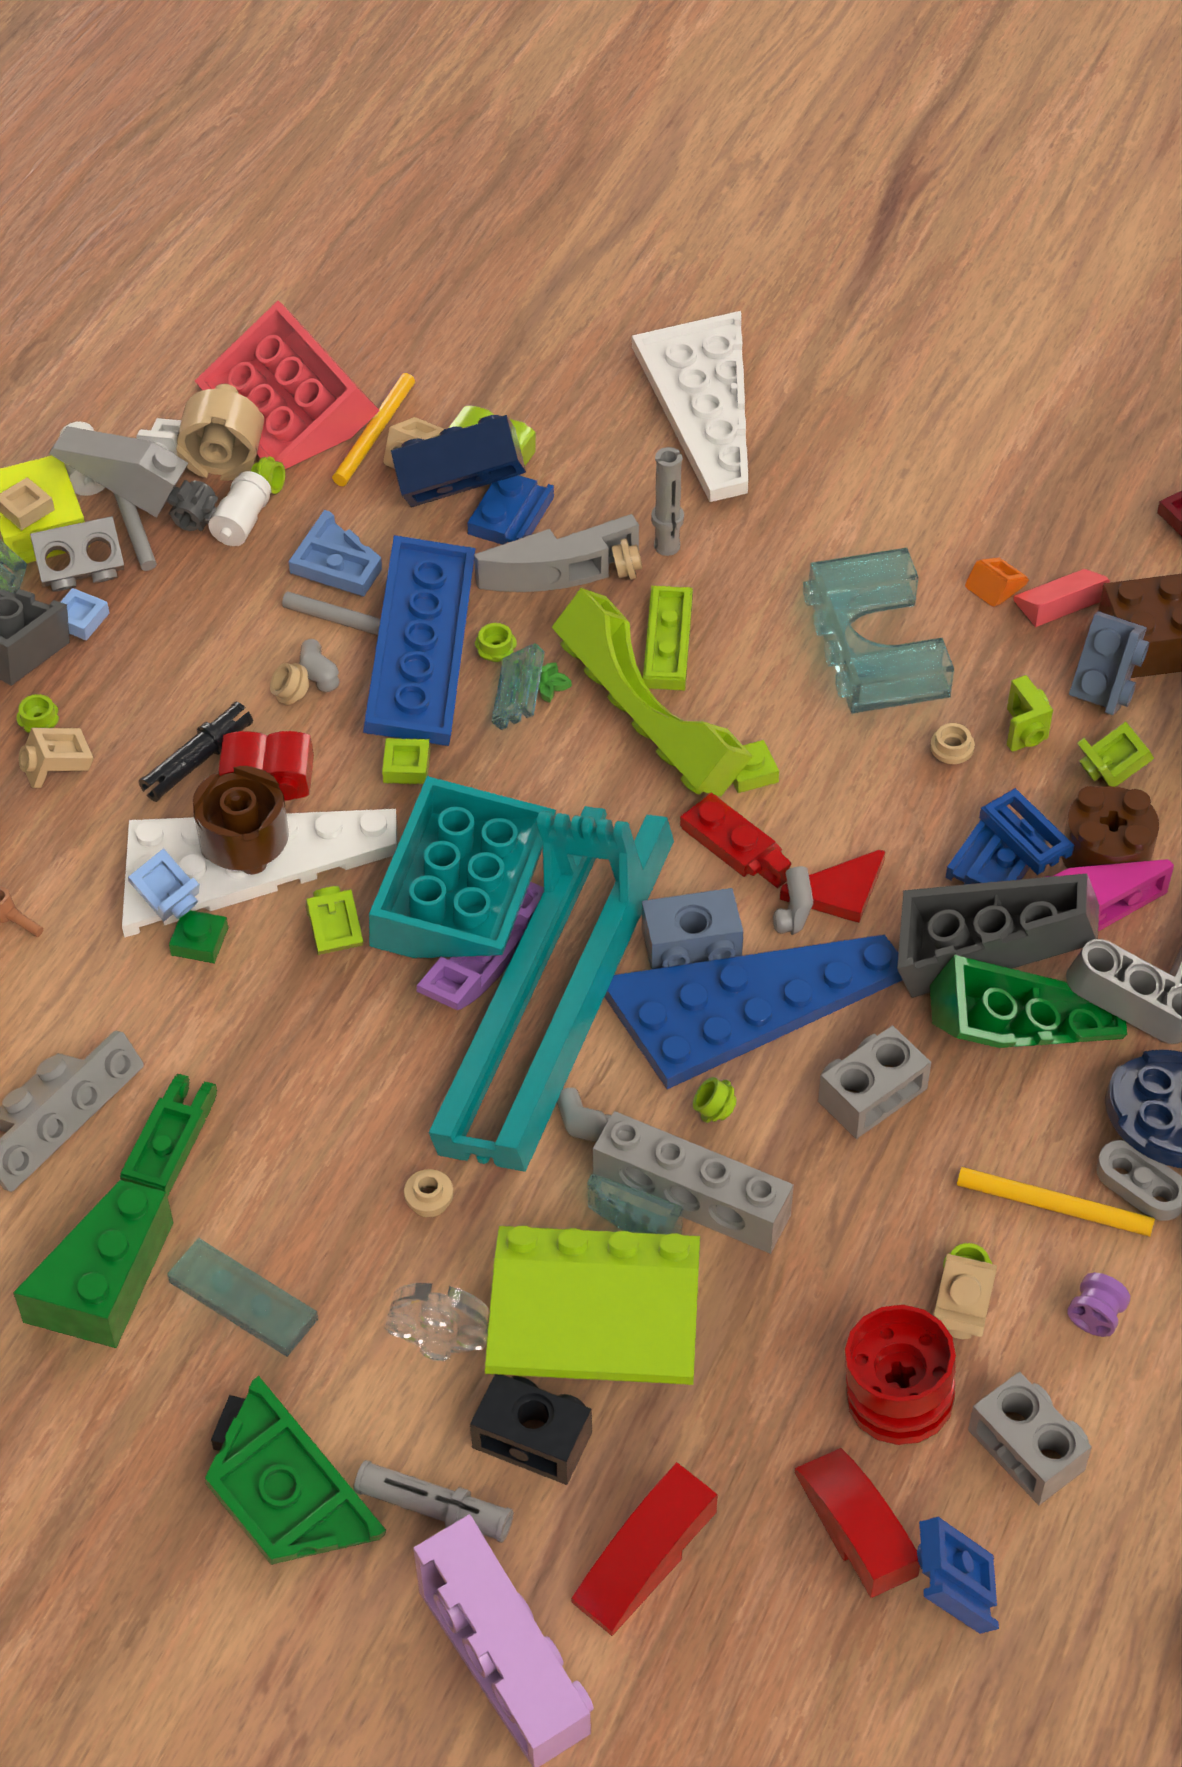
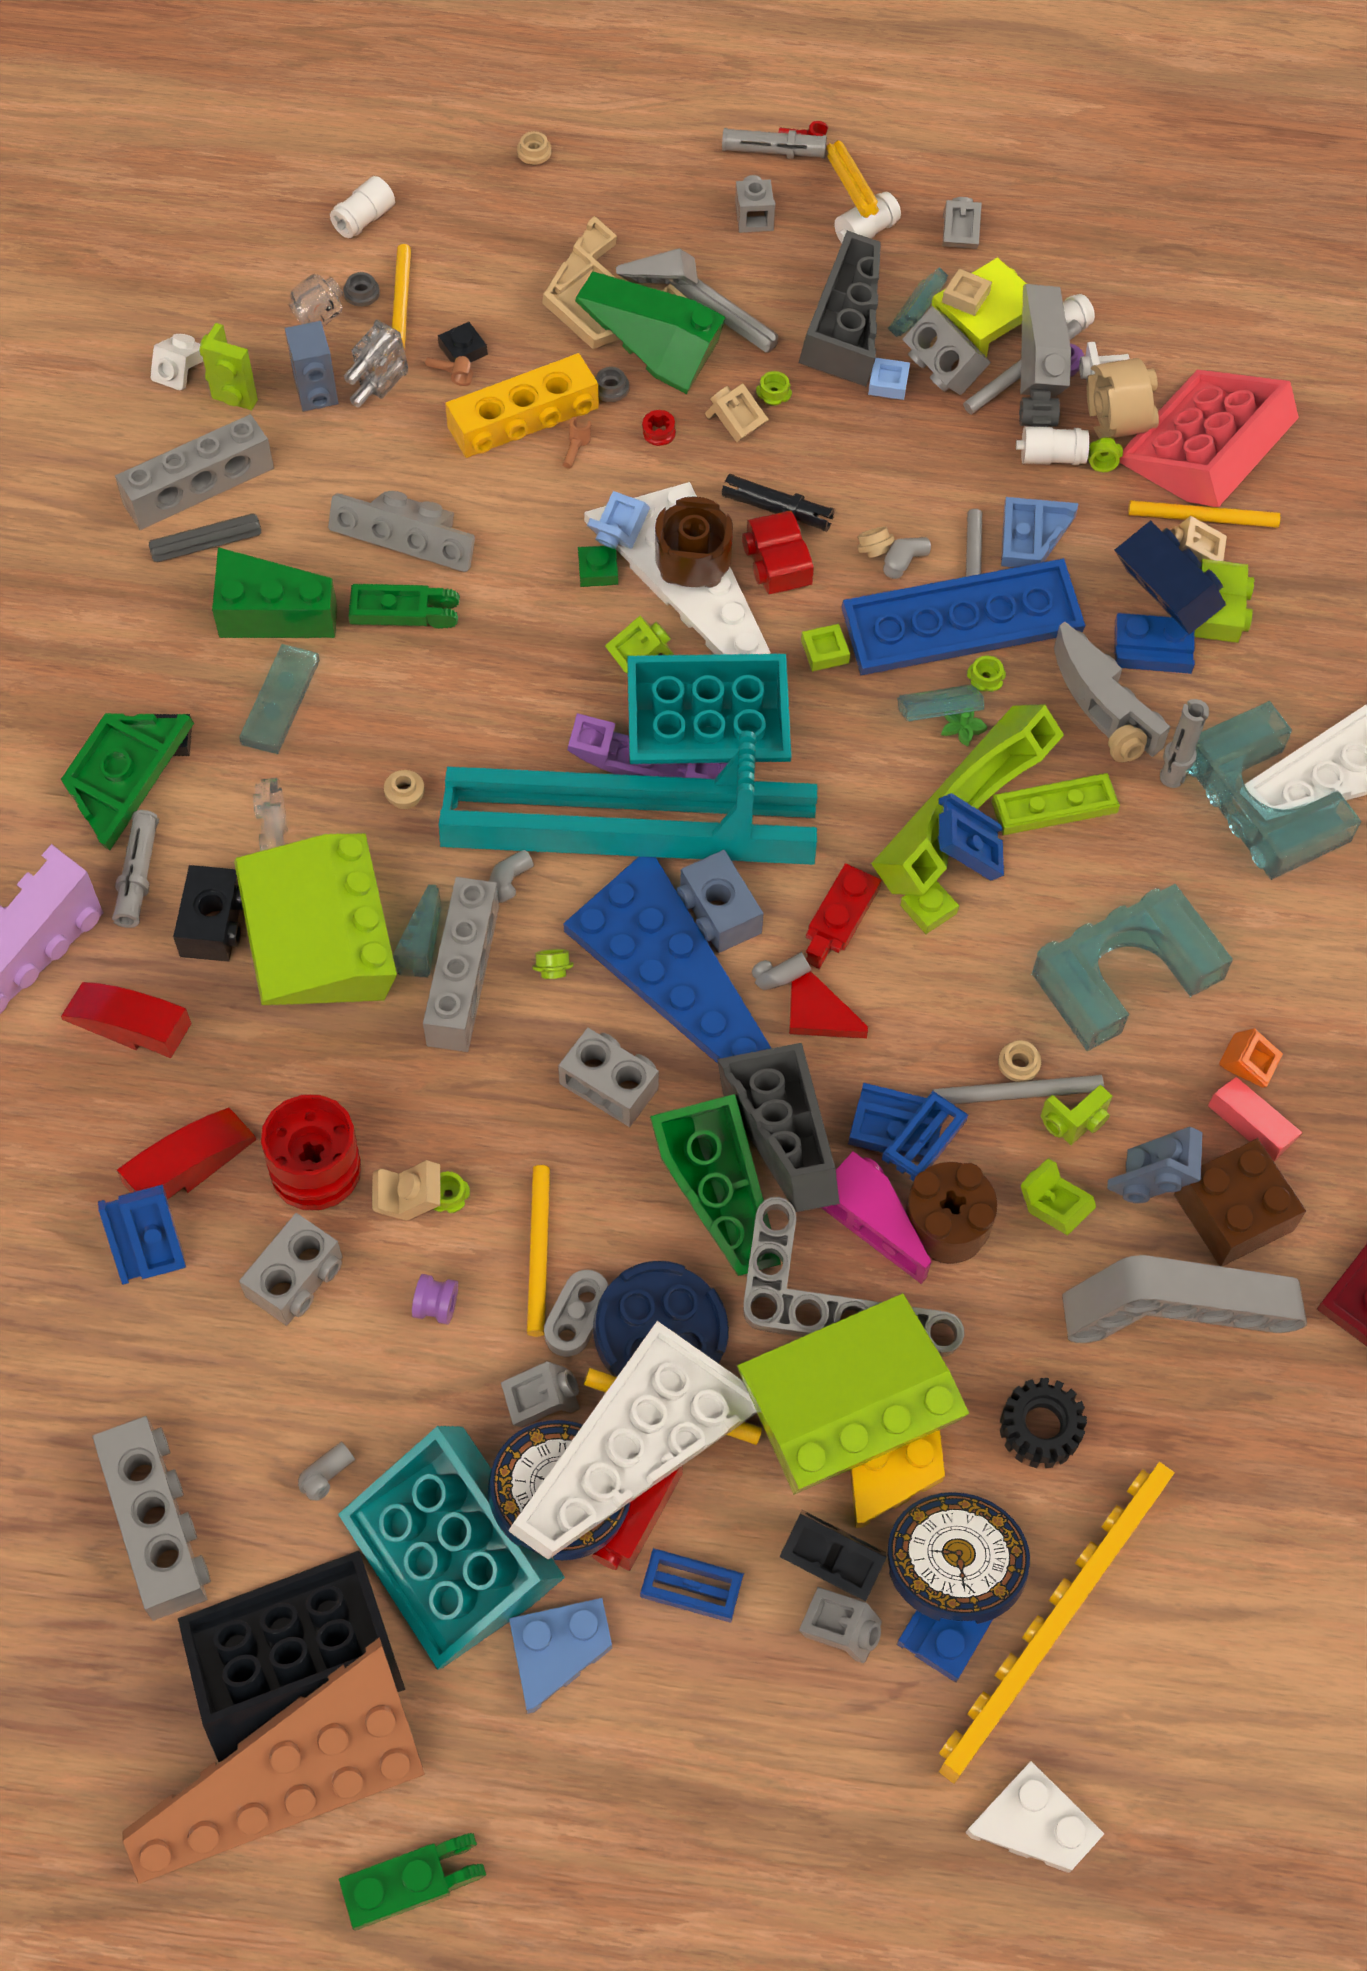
camera: 70 degrees right, 10 degrees up
none -> red bush [642,410,676,446]
none -> light grey bar [932,1075,1104,1104]
none -> blue plate [938,793,1004,881]
none -> clear light blue arch [1187,701,1361,880]

